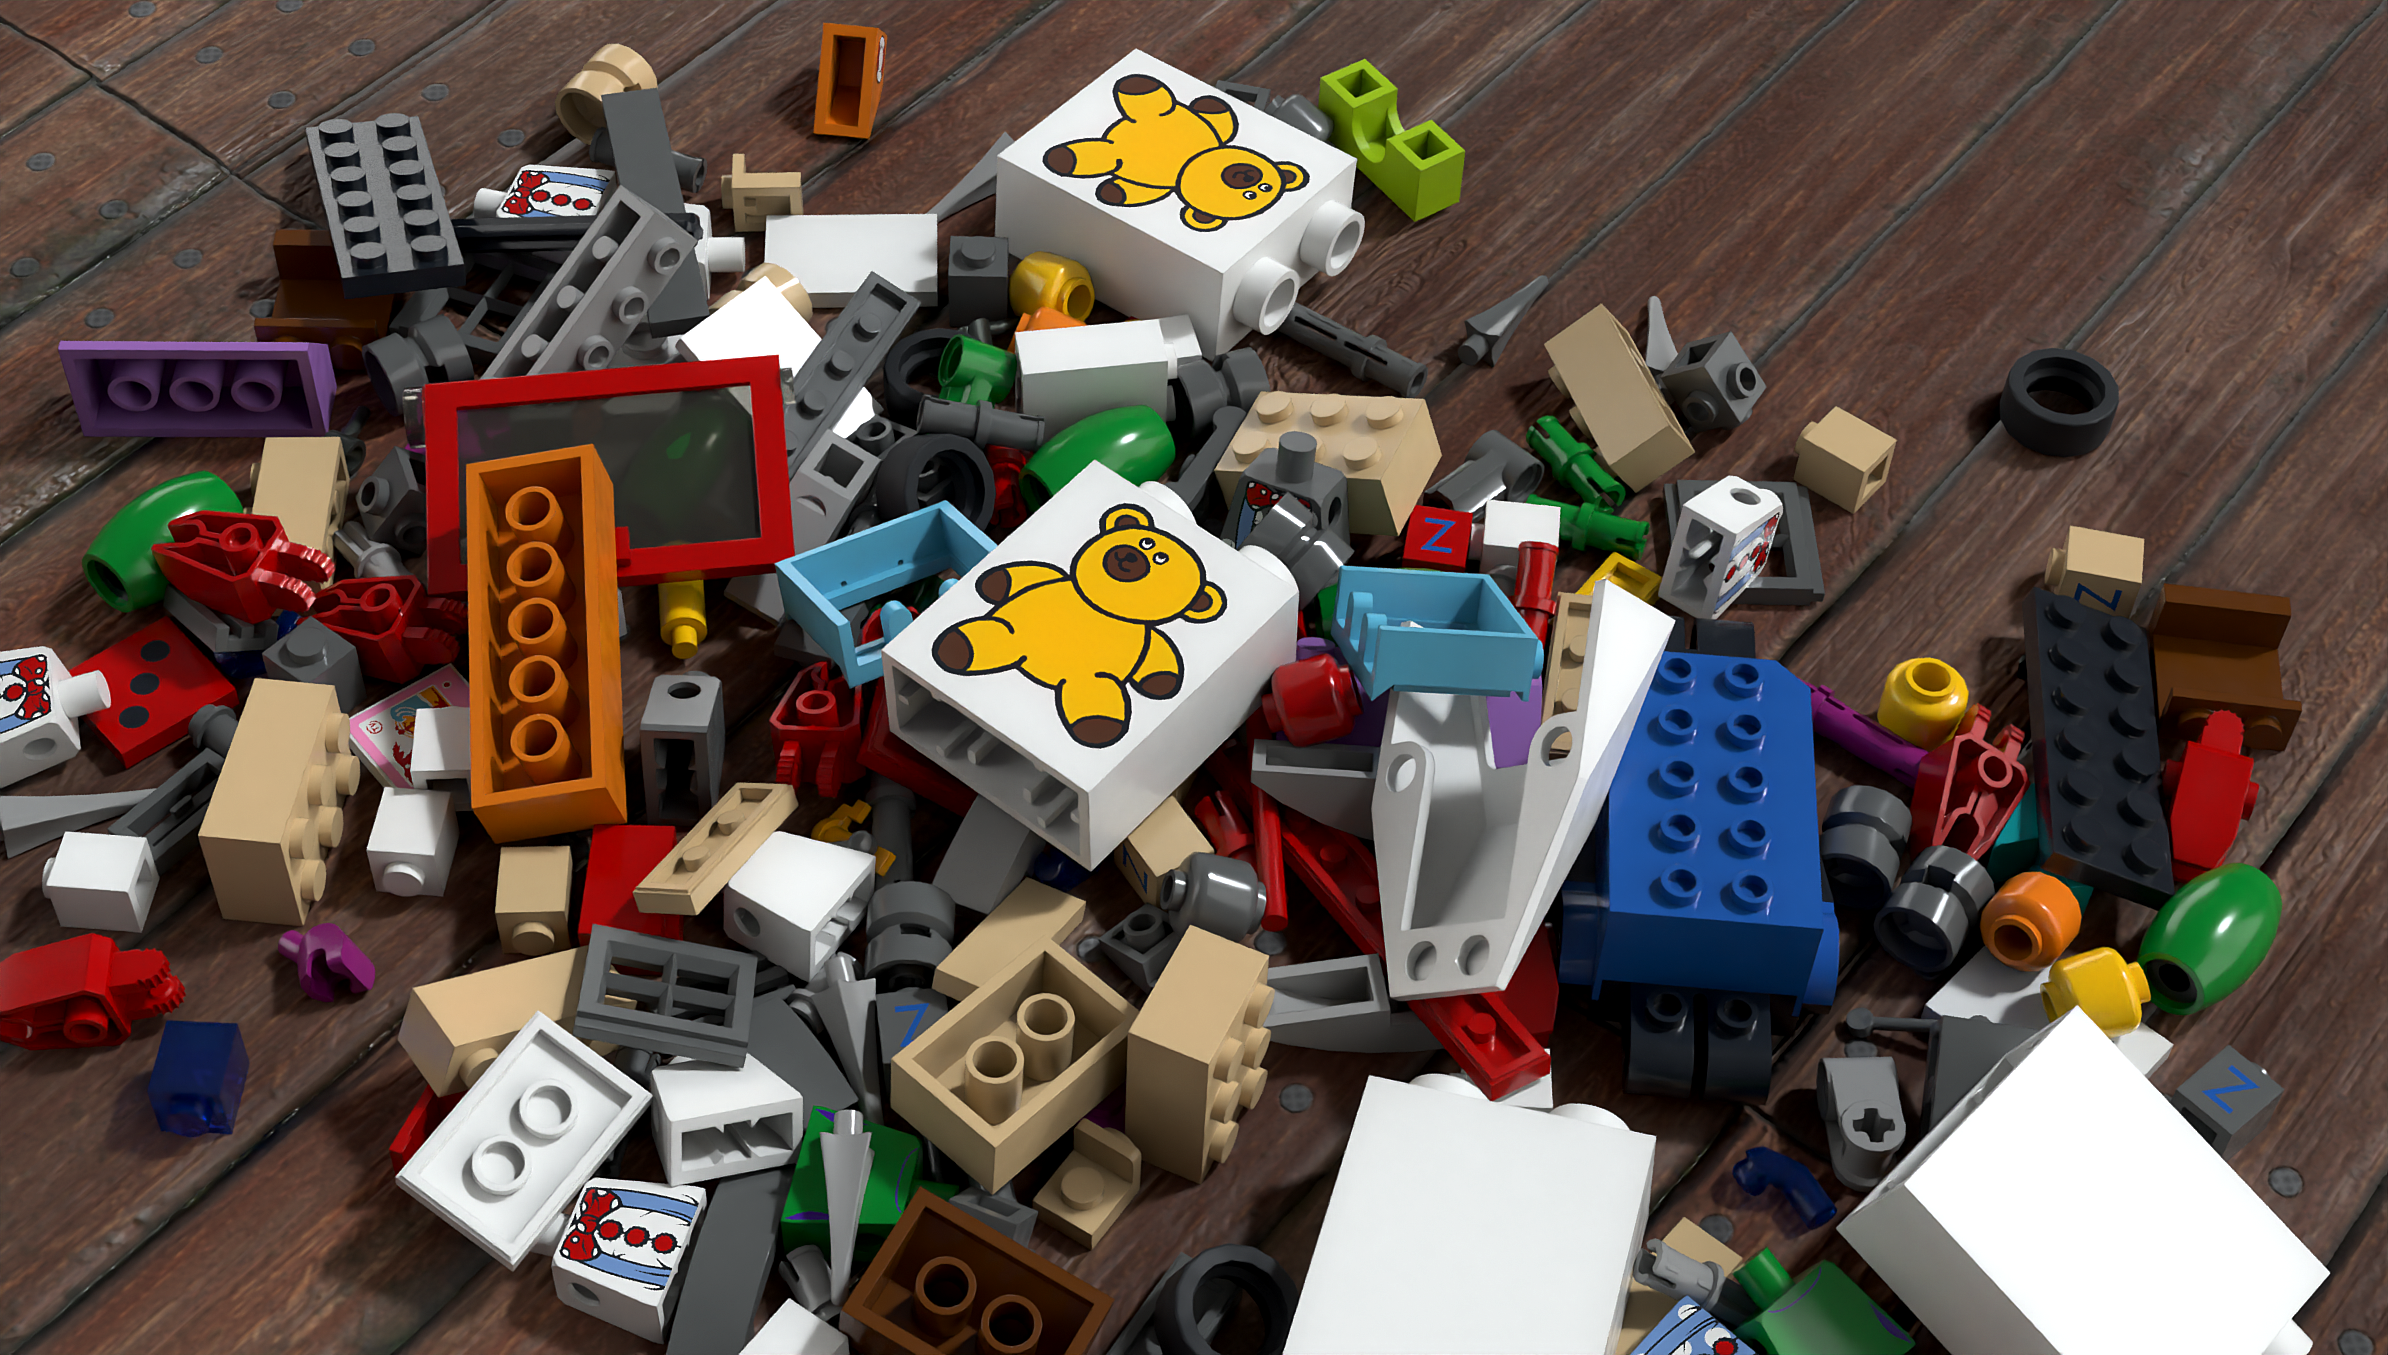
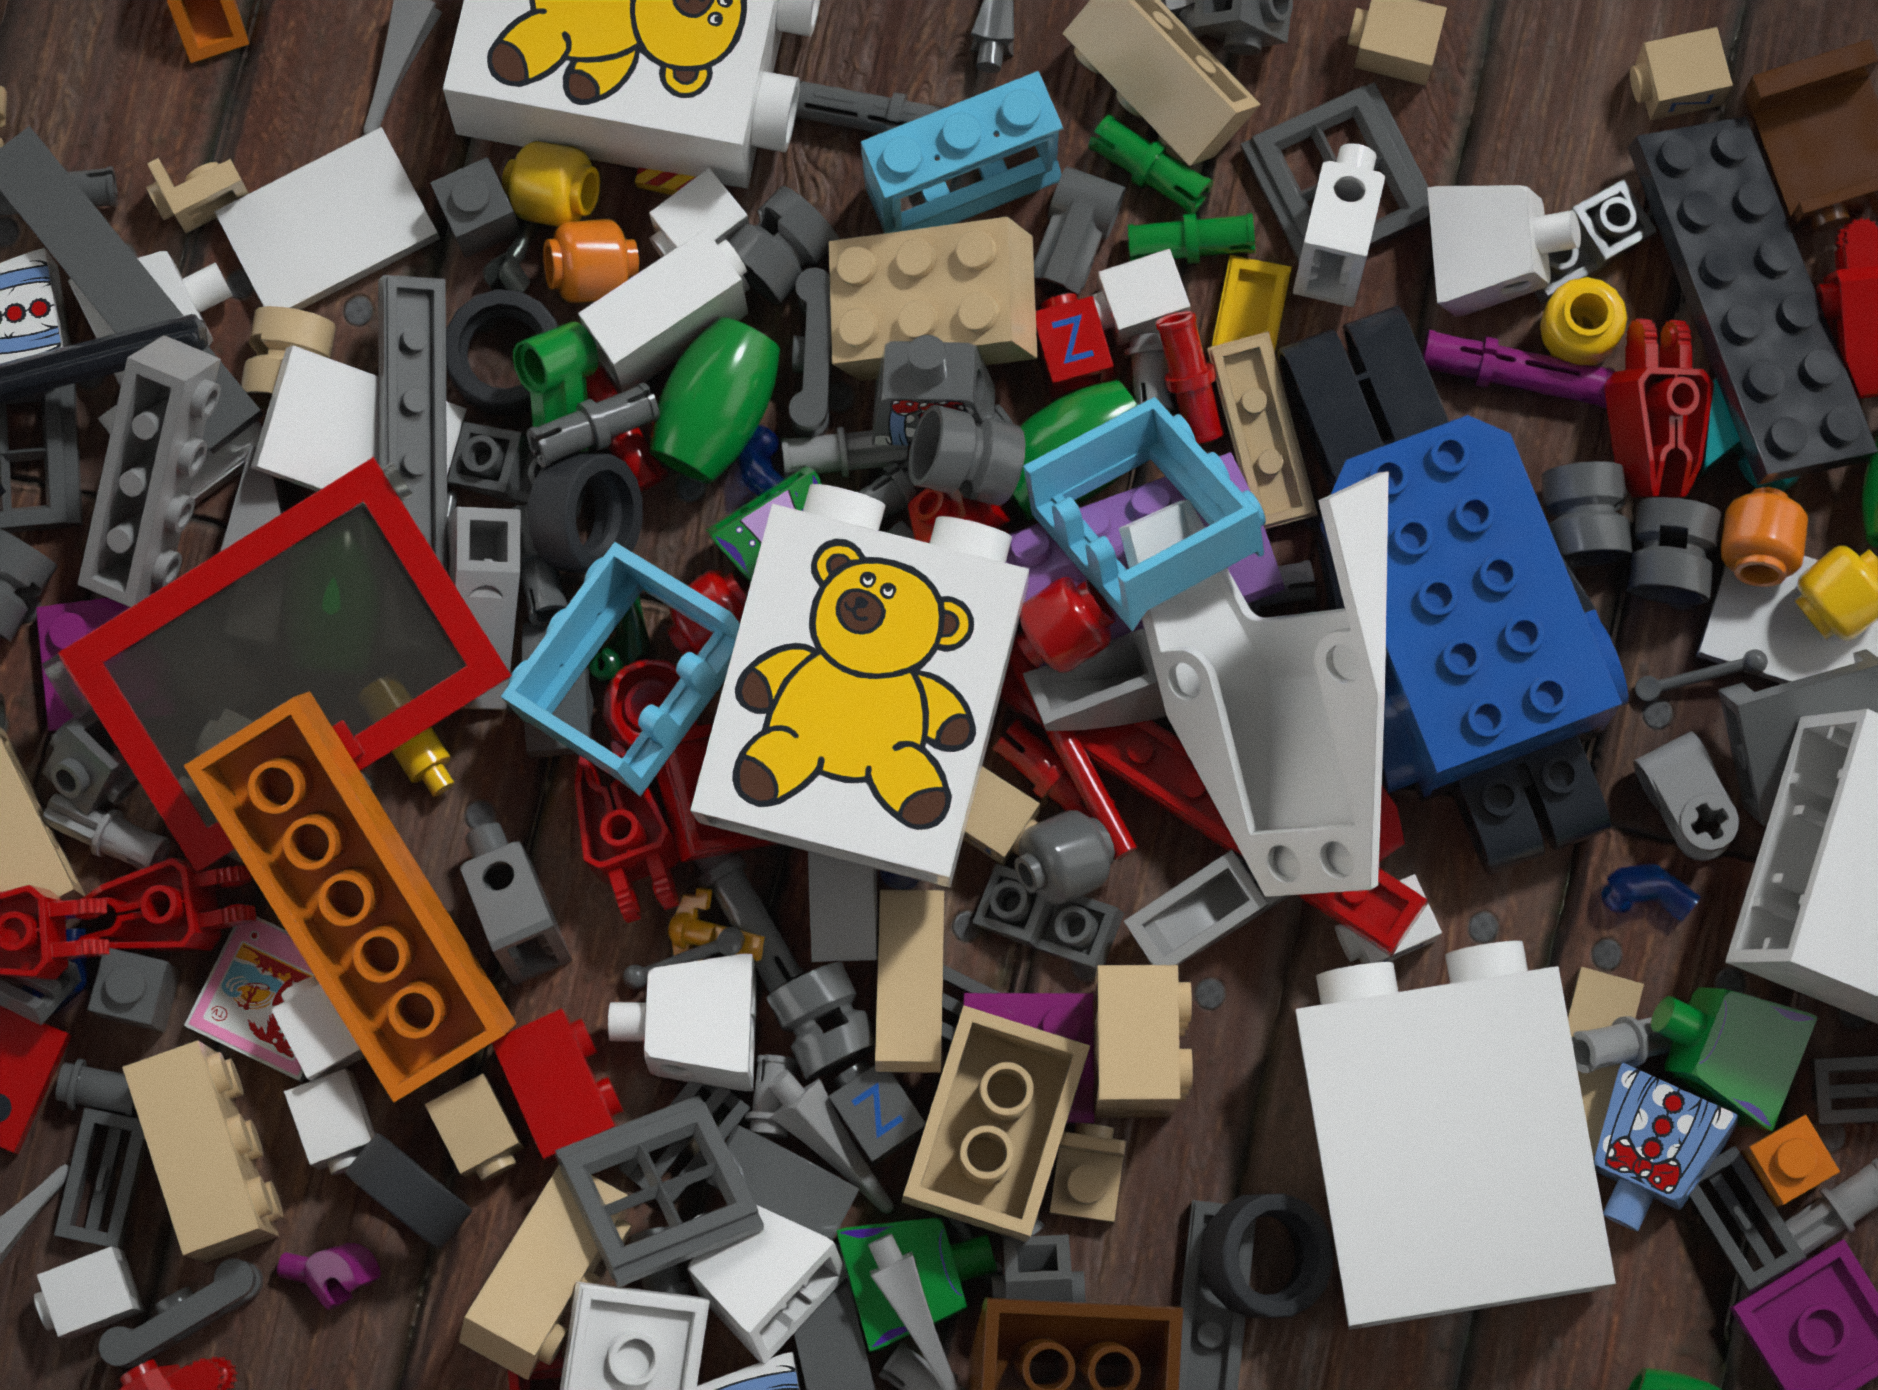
camera: 20 degrees left, 30 degrees up
tan tile [633,782,798,915] -> none
none -> dark grey plate [99,1258,263,1368]
none -> black tyre [345,1133,472,1250]
none -> medium azure window [861,71,1063,233]
none -> white torso [1427,185,1581,317]
none -> dark grey slope [1534,180,1657,304]

